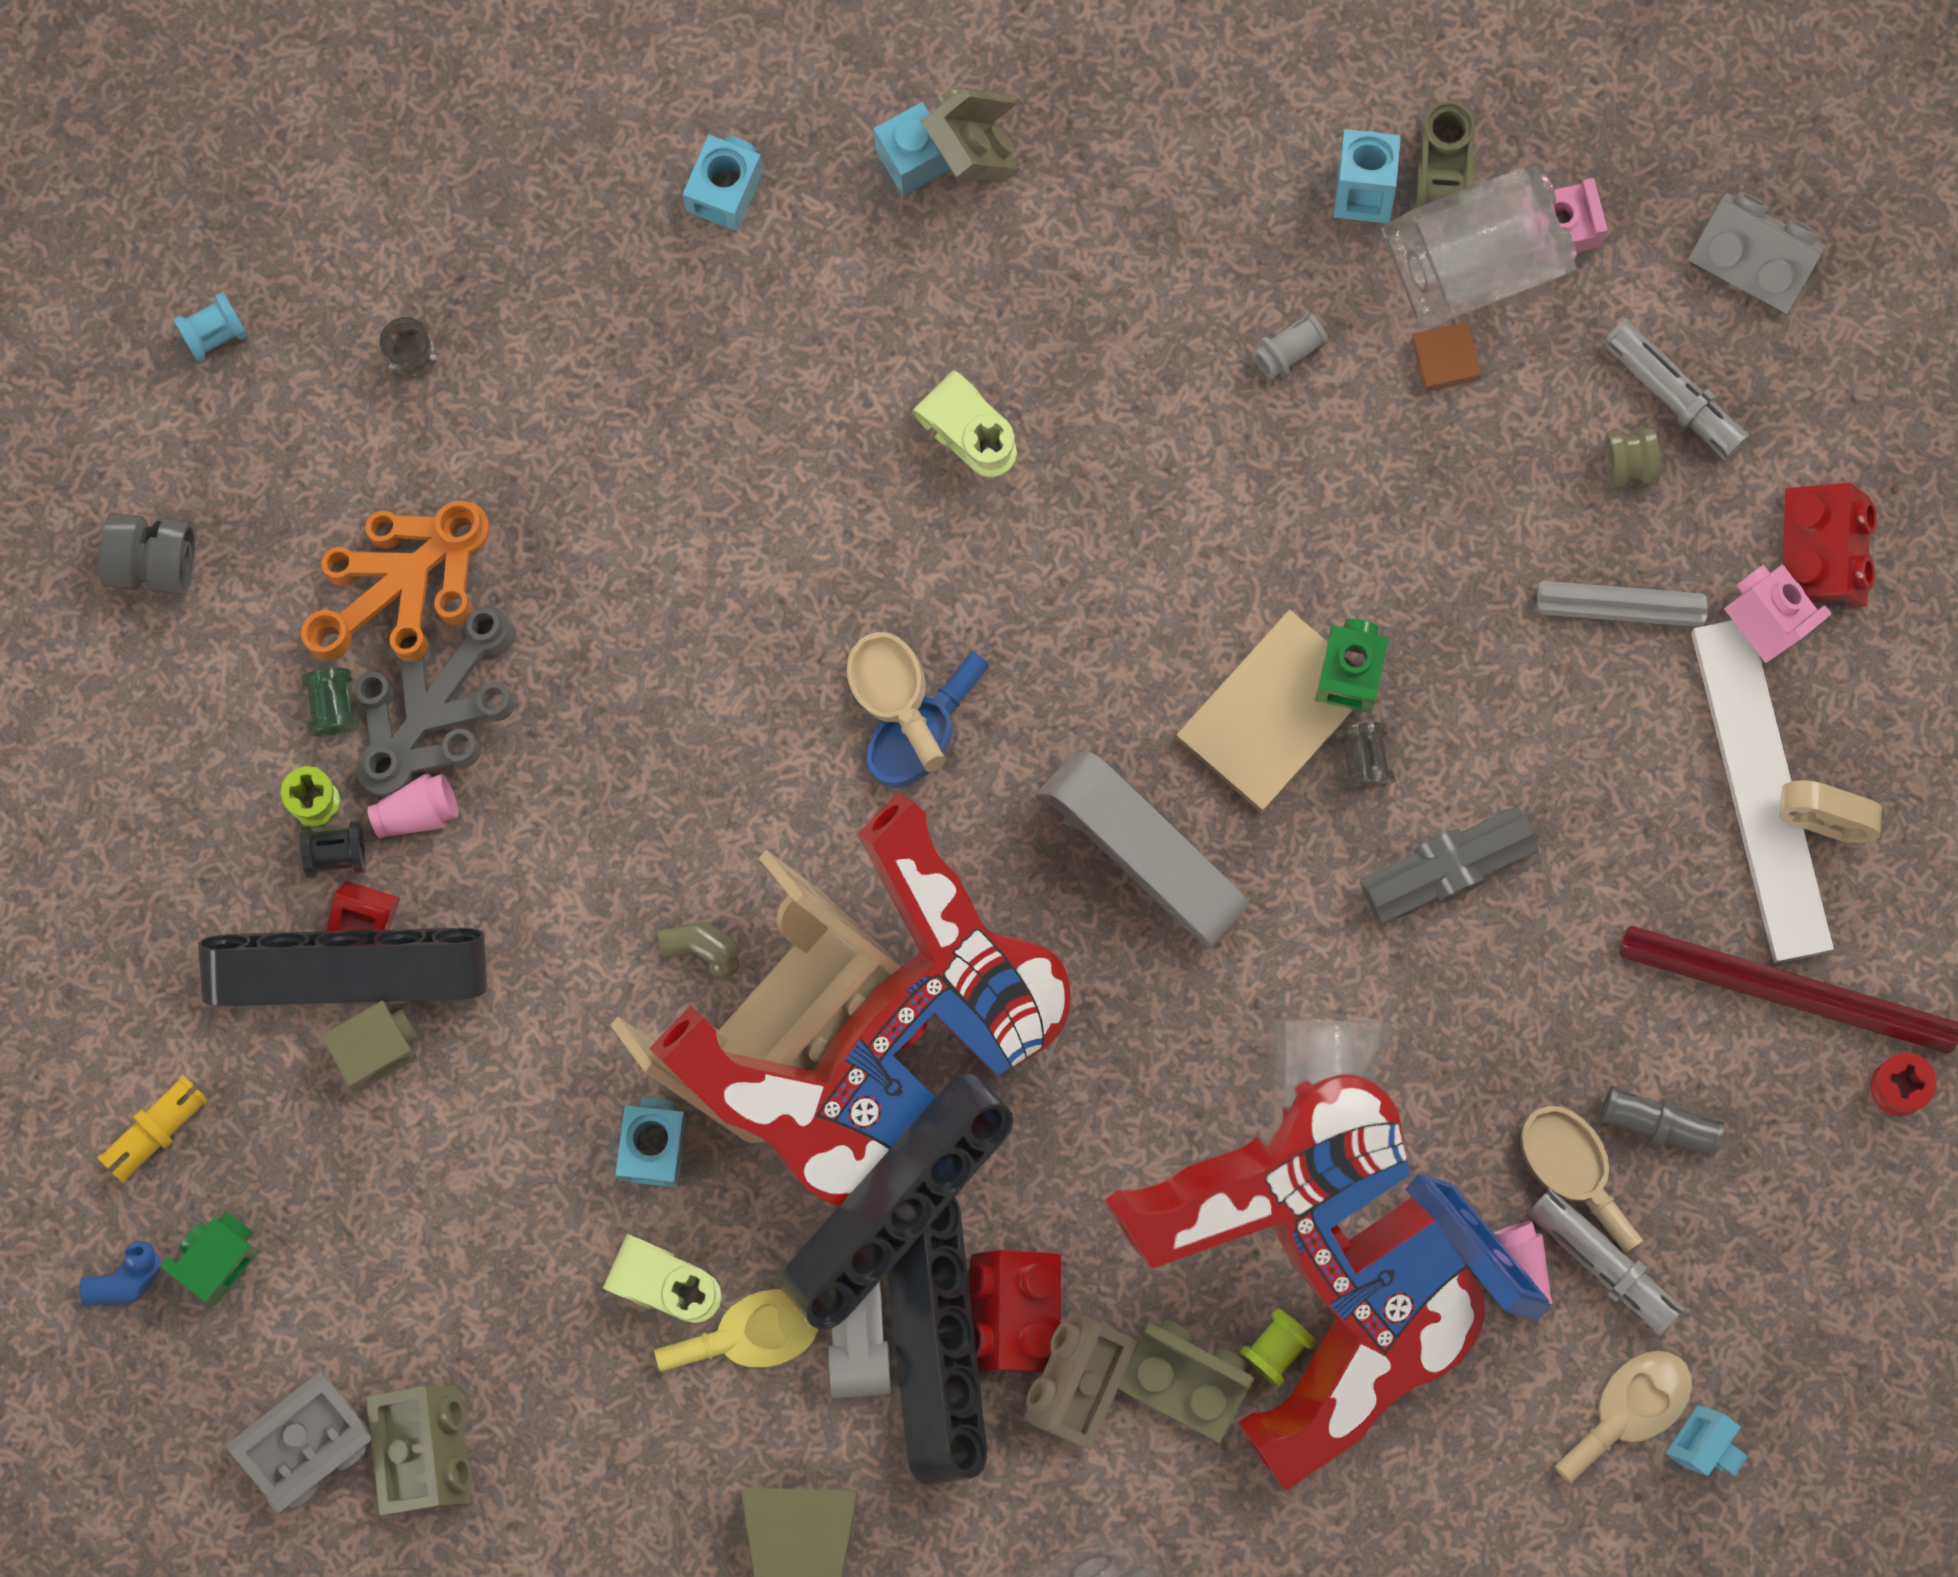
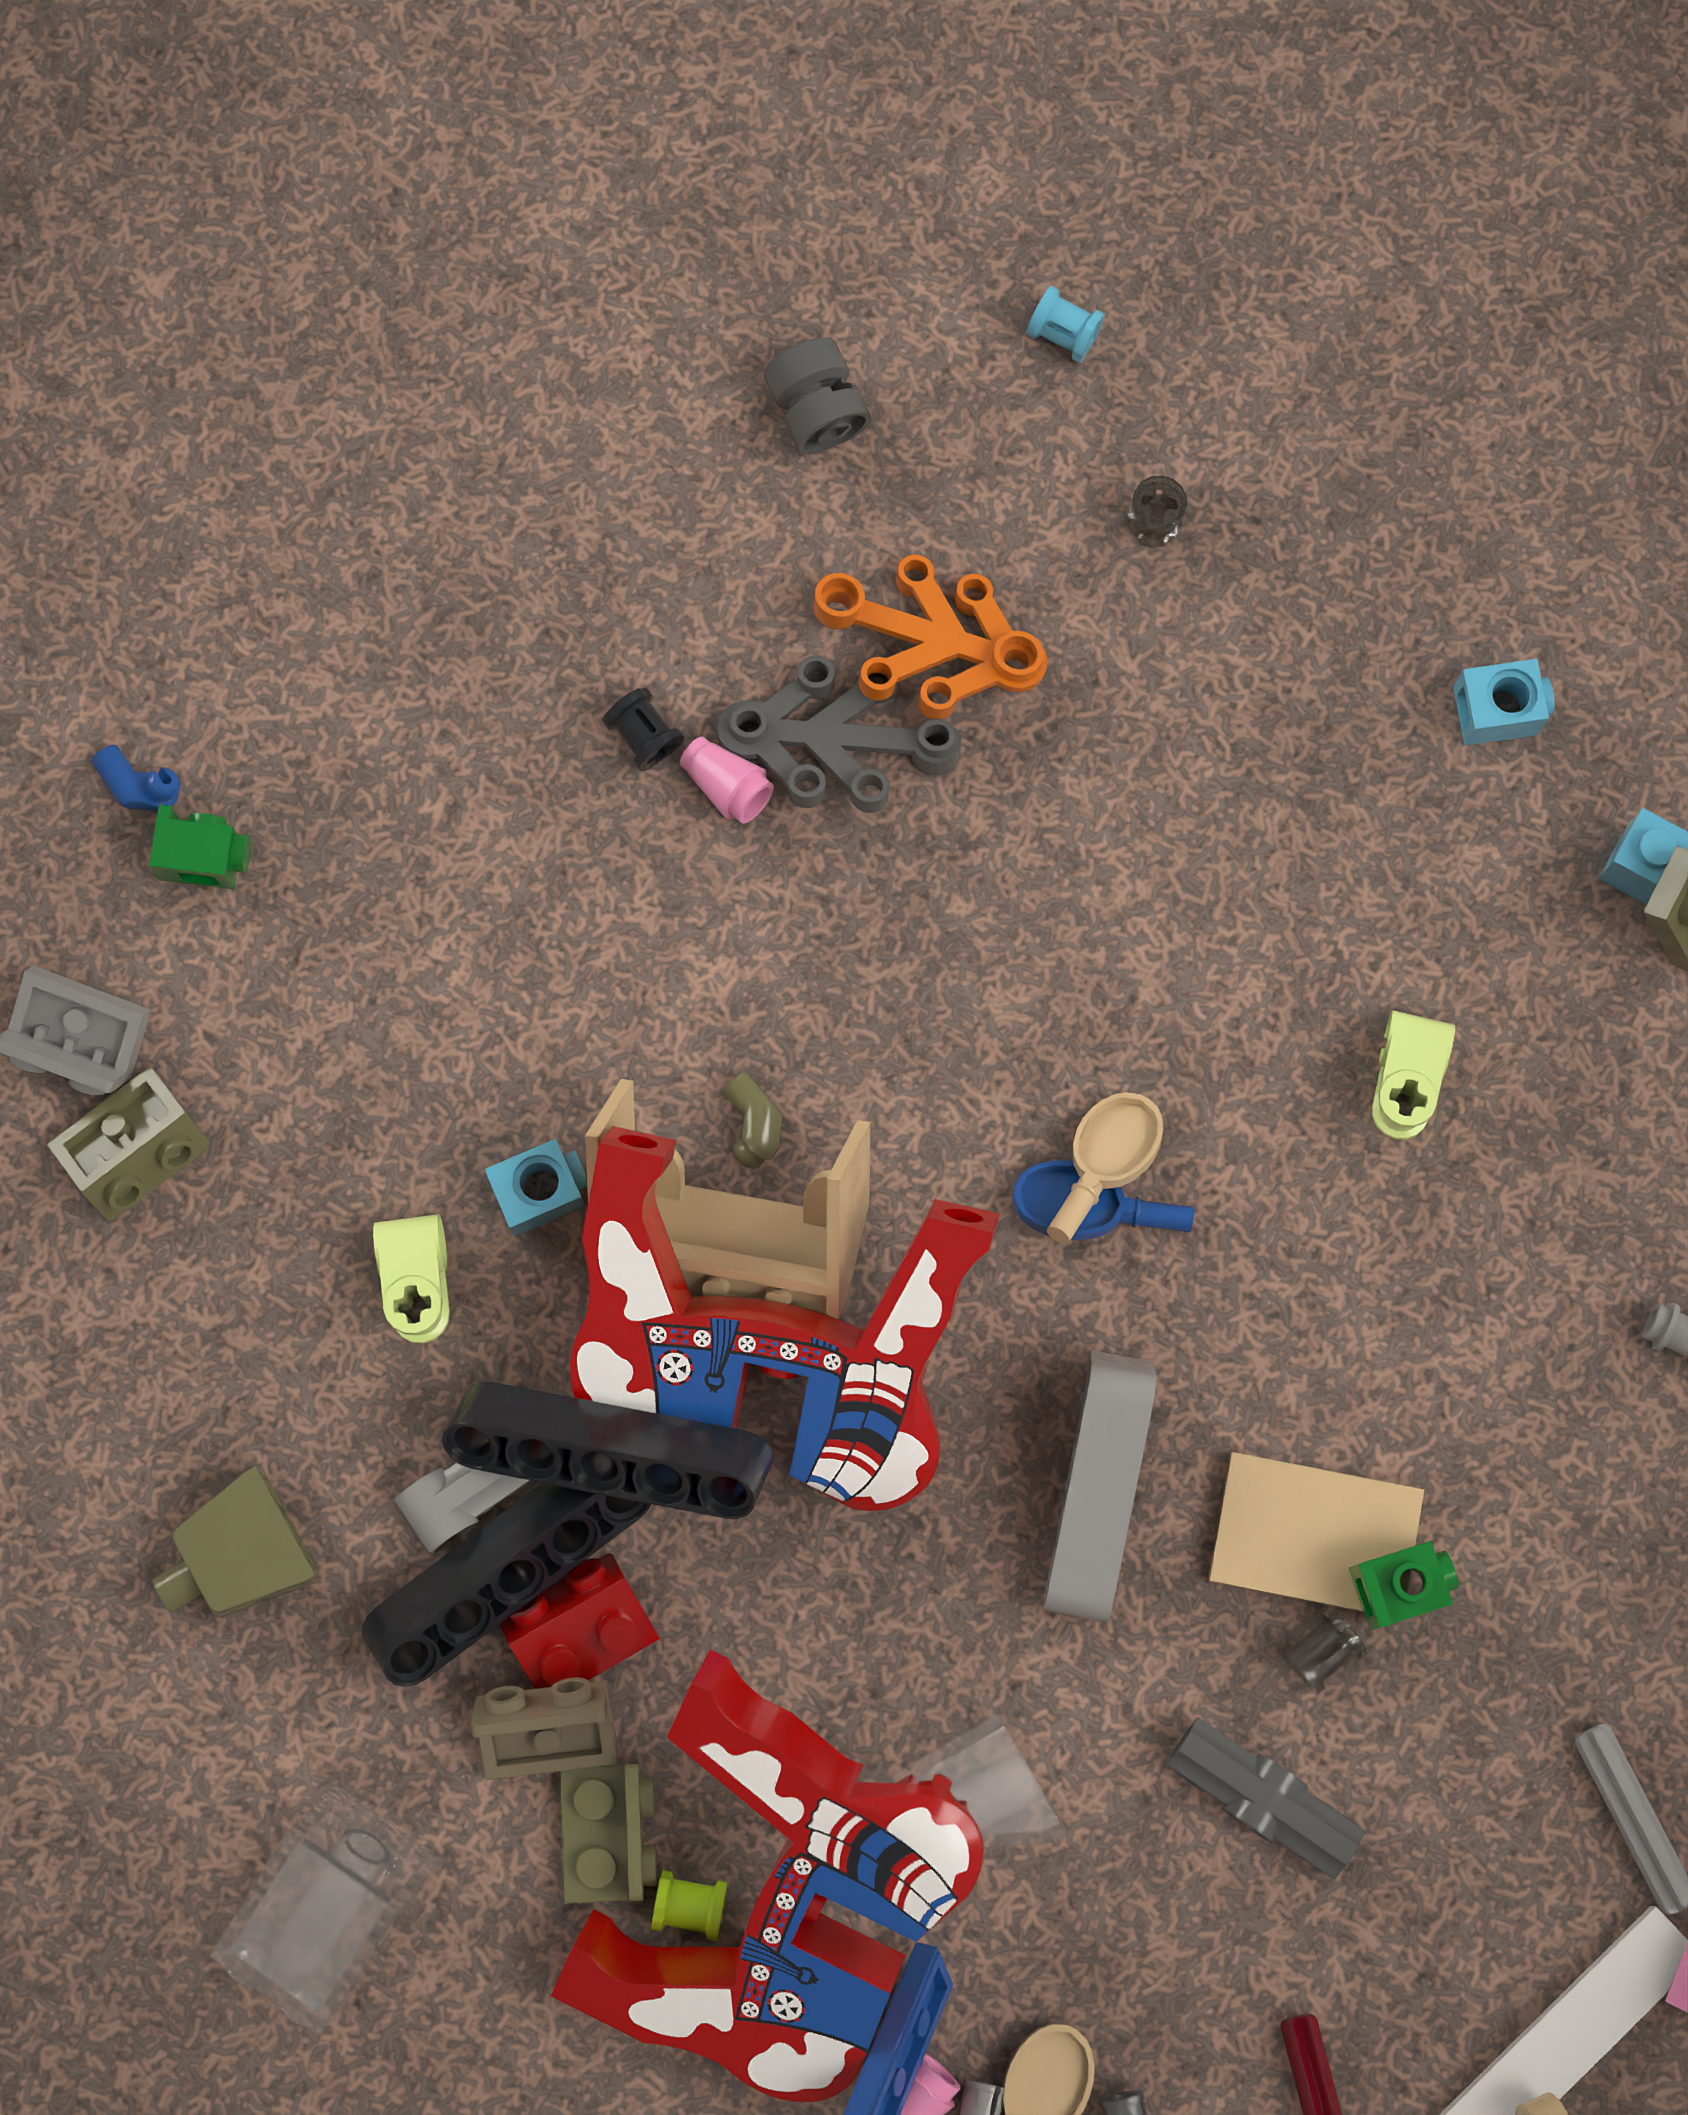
camera: 55 degrees right, 0 degrees up
yellow pin [97,1075,209,1184] -> none
black beam [198,927,488,1006] -> none
lime bush [280,766,341,827] -> none
clear green bush [300,668,359,737] -> none
olive brick [321,1000,420,1093] -> none
red slope [326,881,400,931] -> none
light yellow piece [654,1289,819,1372] -> none

